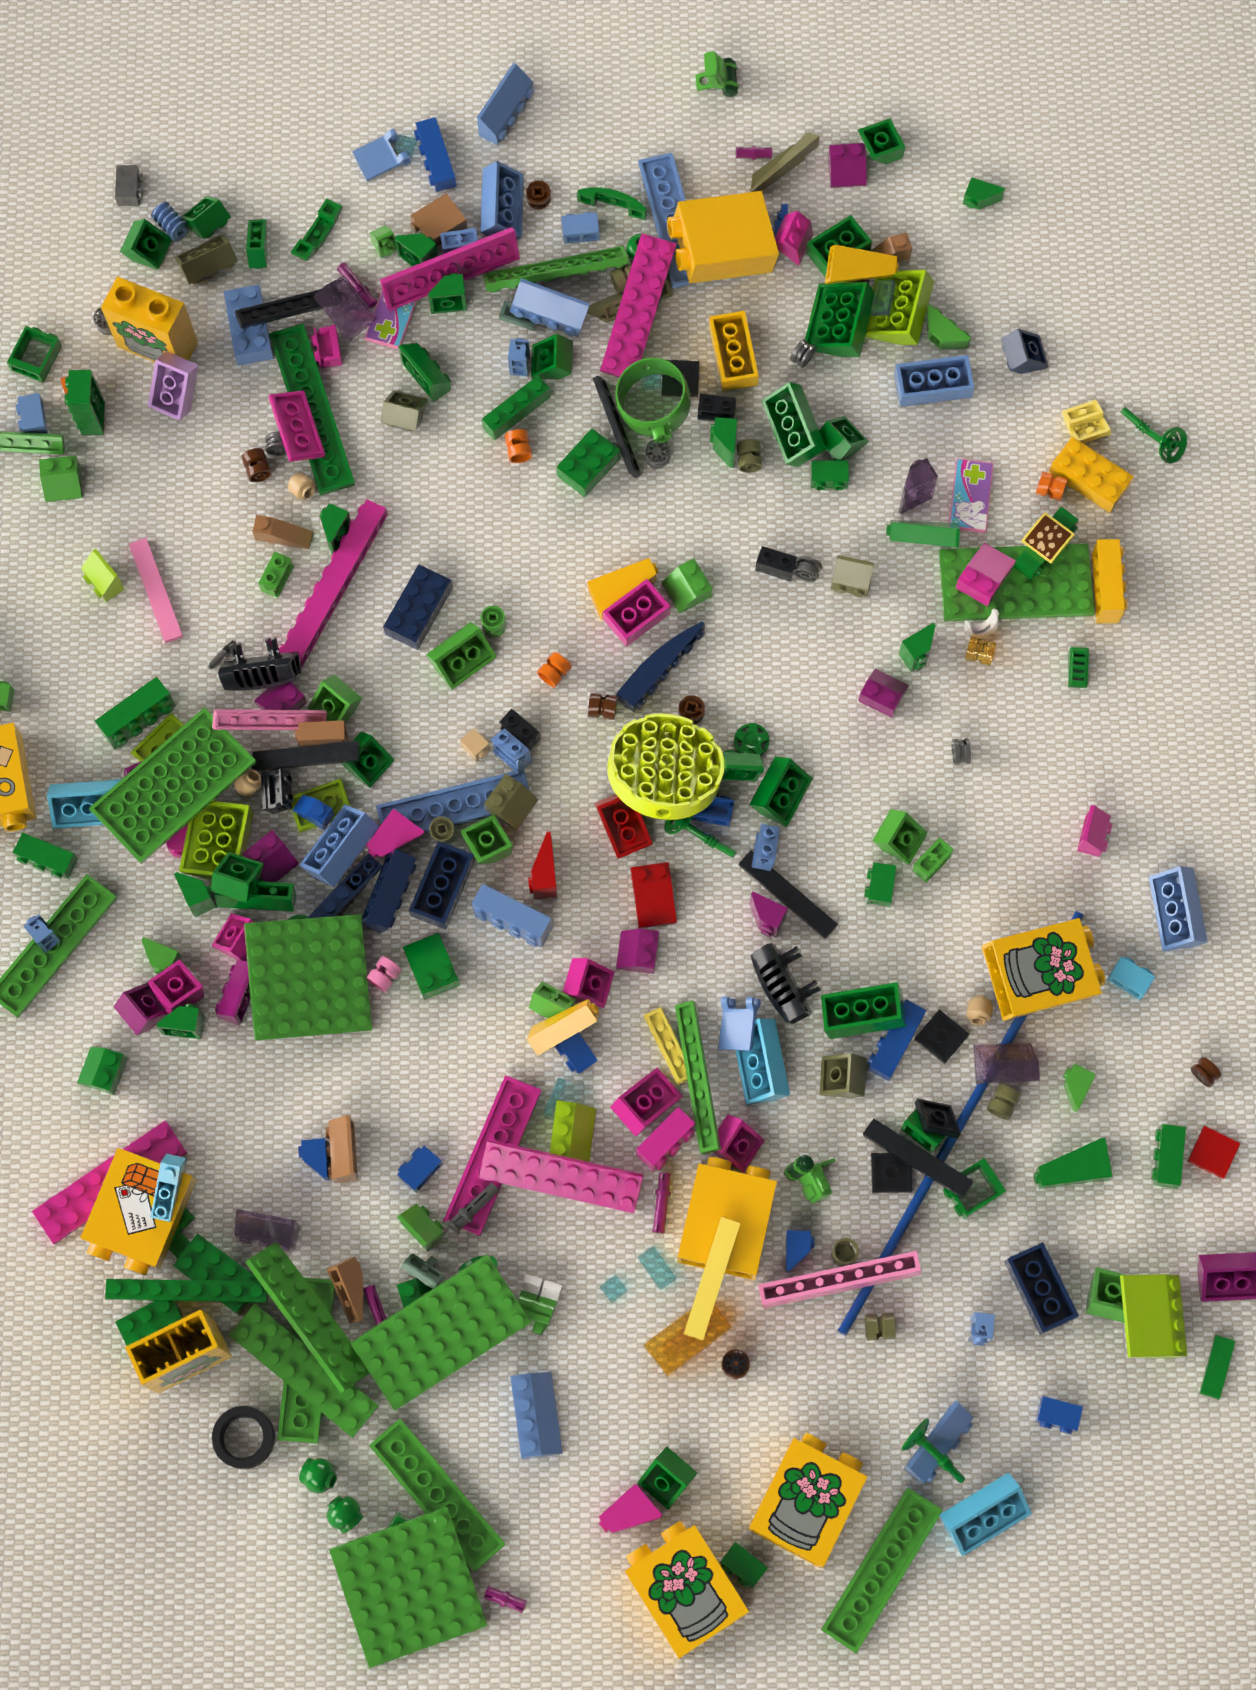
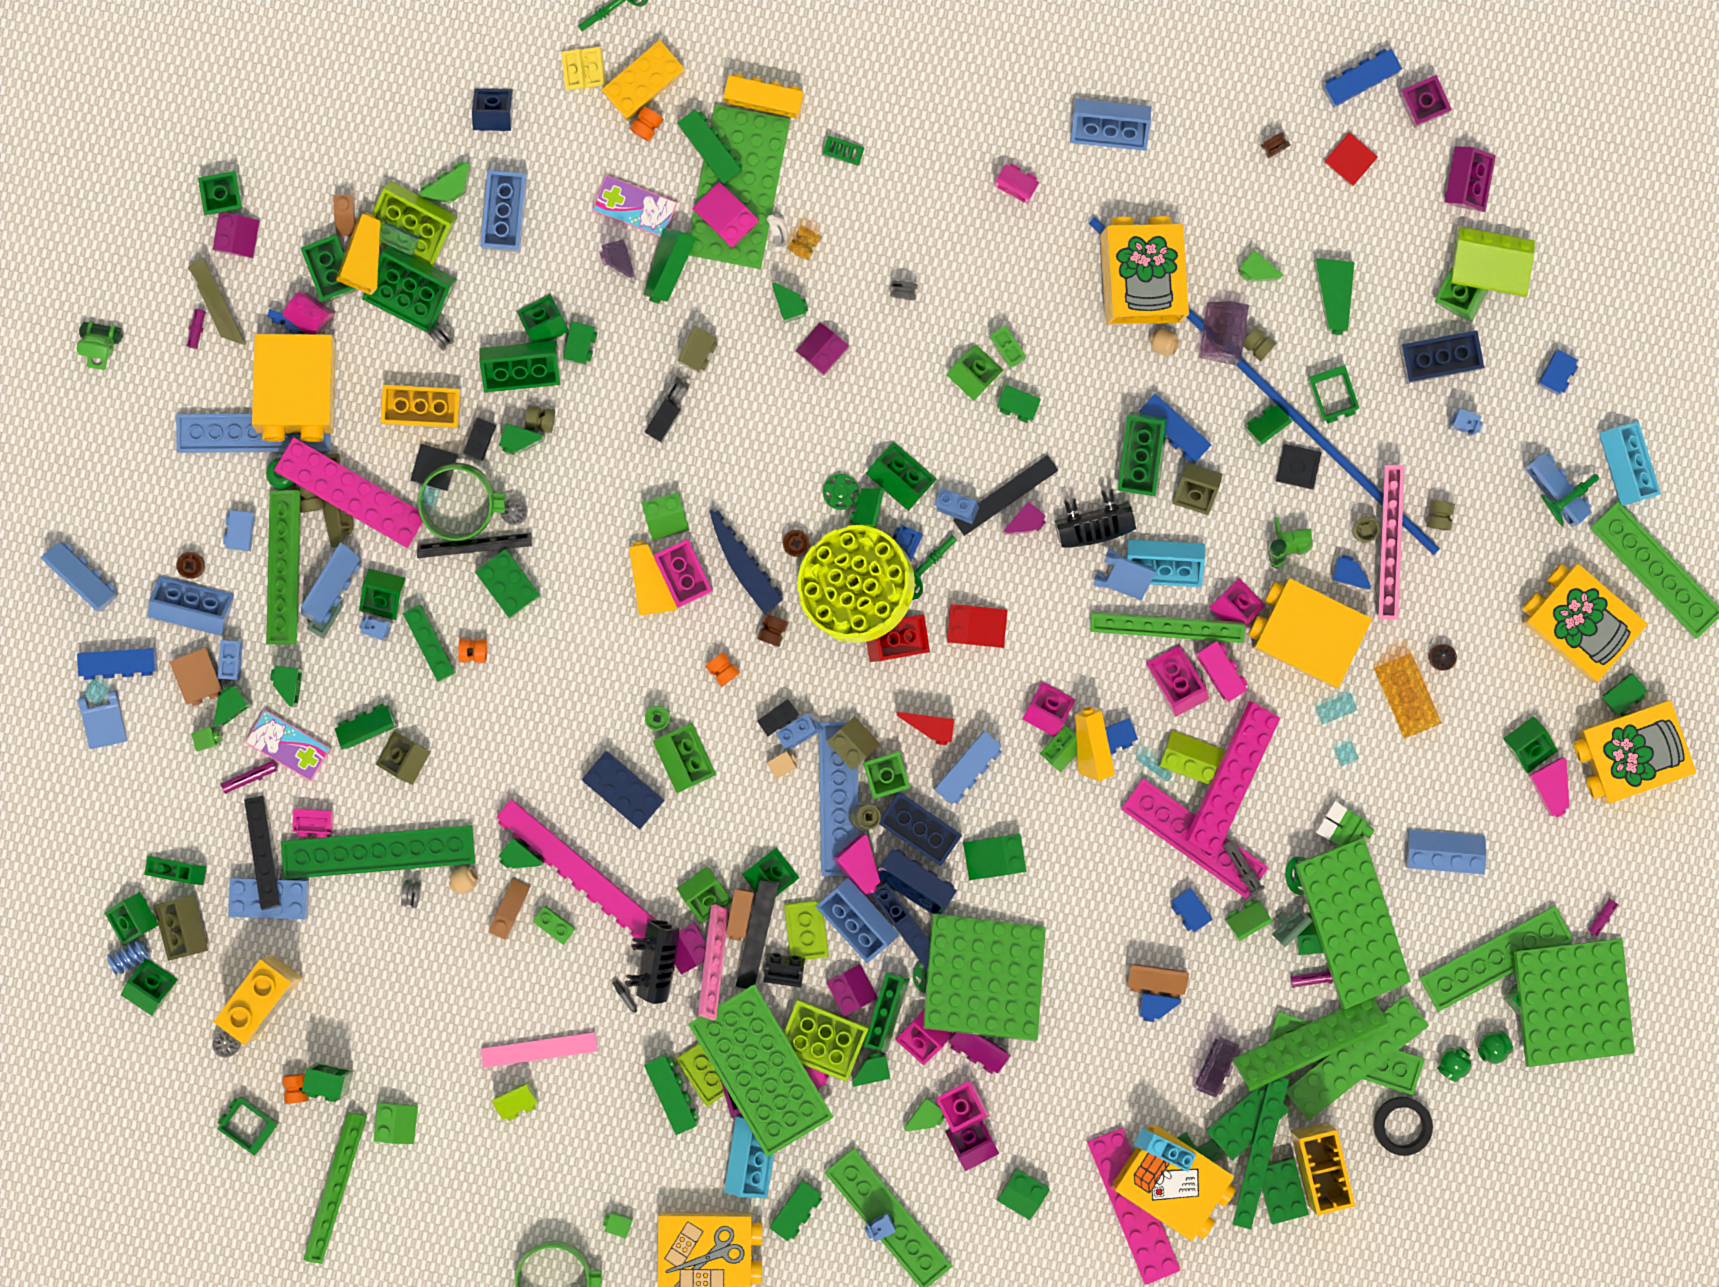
camera: 80 degrees left, 15 degrees up
medium blue hinge [16,393,48,434] -> none
flat silver brick [115,165,143,206] -> none
lavender brick [148,351,199,421] -> none
green slope [156,1004,205,1039] -> none
green slope [211,852,264,903] -> none
tan head [234,769,262,797] -> none
reddish brown wheel [241,448,272,483] -> none
dark pink tile [268,391,325,462] -> none
green slope [291,199,342,261] -> none
blue slope [292,795,335,830] -> none
clear purple slope [313,275,378,341] -> none
medium nougat slope [326,1256,363,1324] -> none
bright pink wheel [366,956,402,993] -> none
dark pink plate [380,227,520,311] -> none
green slope [577,187,646,220] -> none
magenta slope [616,929,659,974] -> none
light yellow tile [643,1007,688,1086] -> none
magenta pin [652,1172,671,1234] -> none
light yellow tile [684,1217,740,1340] -> none
black tile [863,1118,973,1199] -> none
black tile [914,1009,970,1065] -> none
black tile [914,1098,961,1139] -> none
green slope [963,177,1005,210] -> none
slope [1021,512,1075,564] -> none
medium azure brick [1107,956,1155,1000] -> none
green brick [1151,1124,1186,1189] -> none
green tile [1199,1335,1235,1400] -> none

